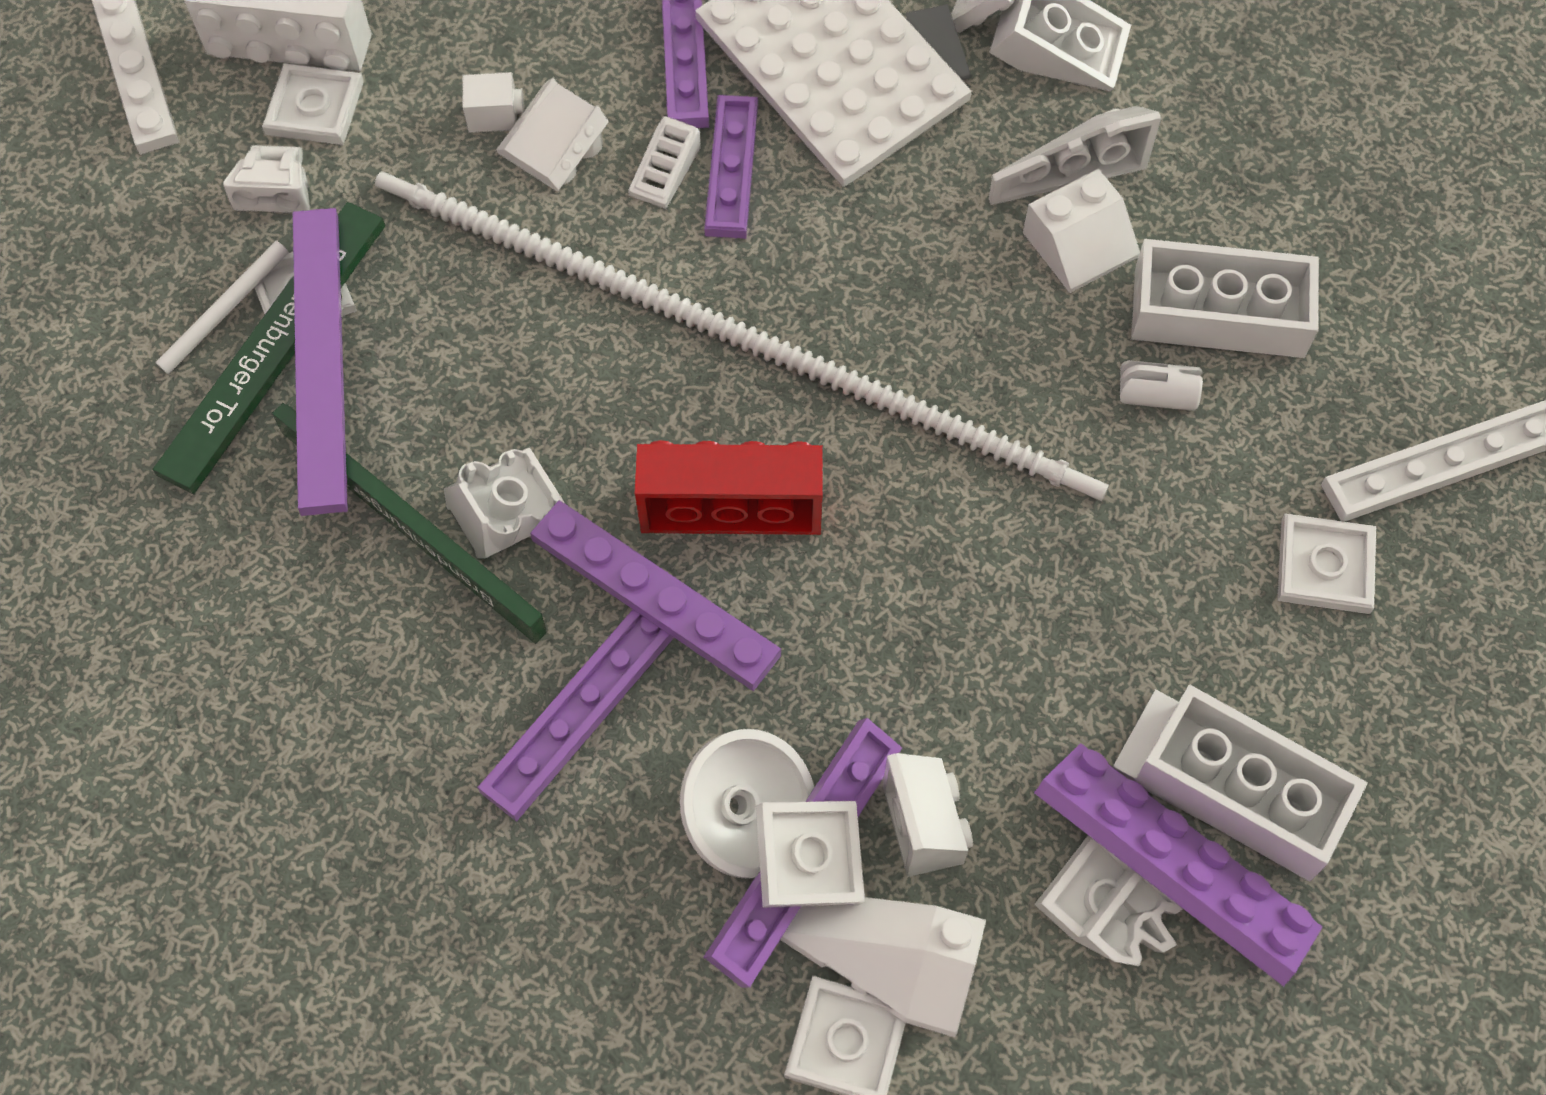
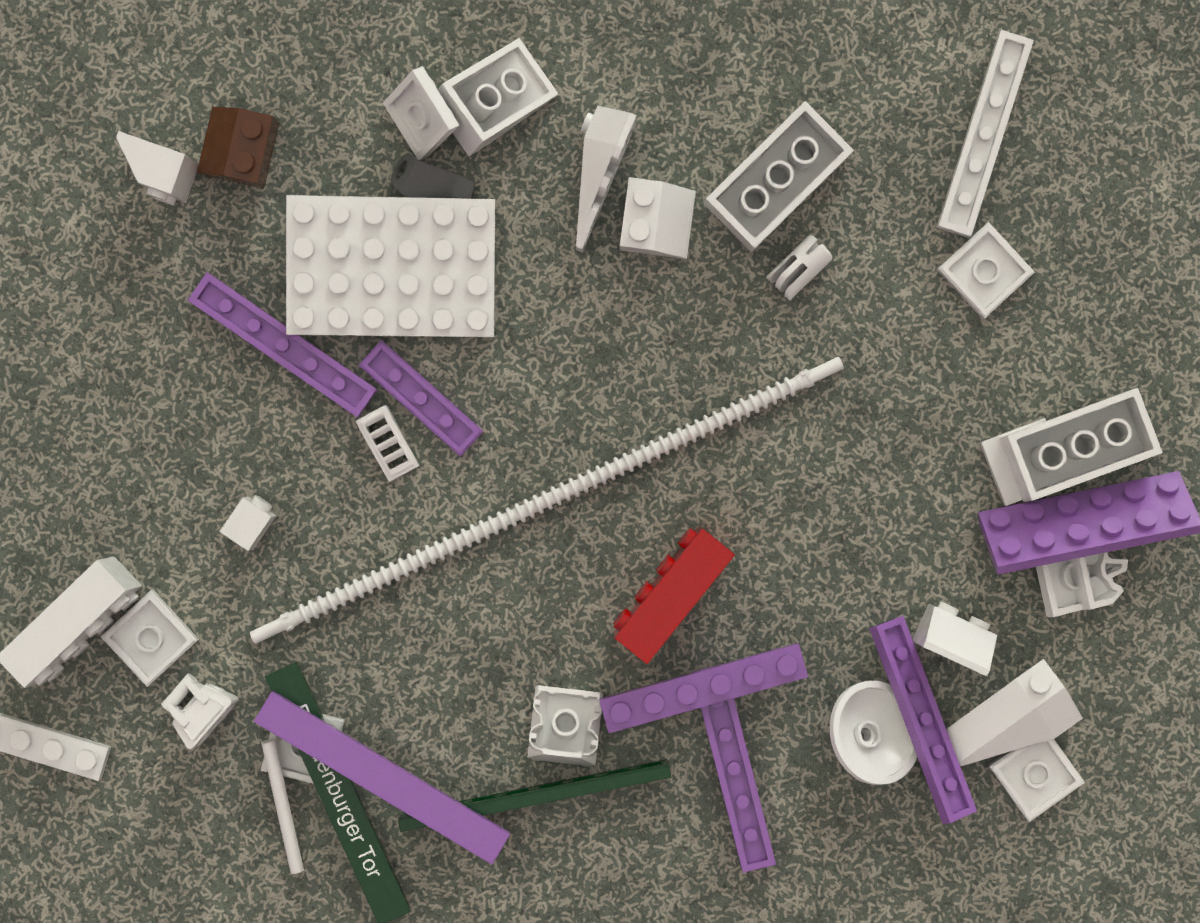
camera: 55 degrees left, 25 degrees up
white slope [496,78,609,192] -> none
white plate [756,801,865,908] -> none

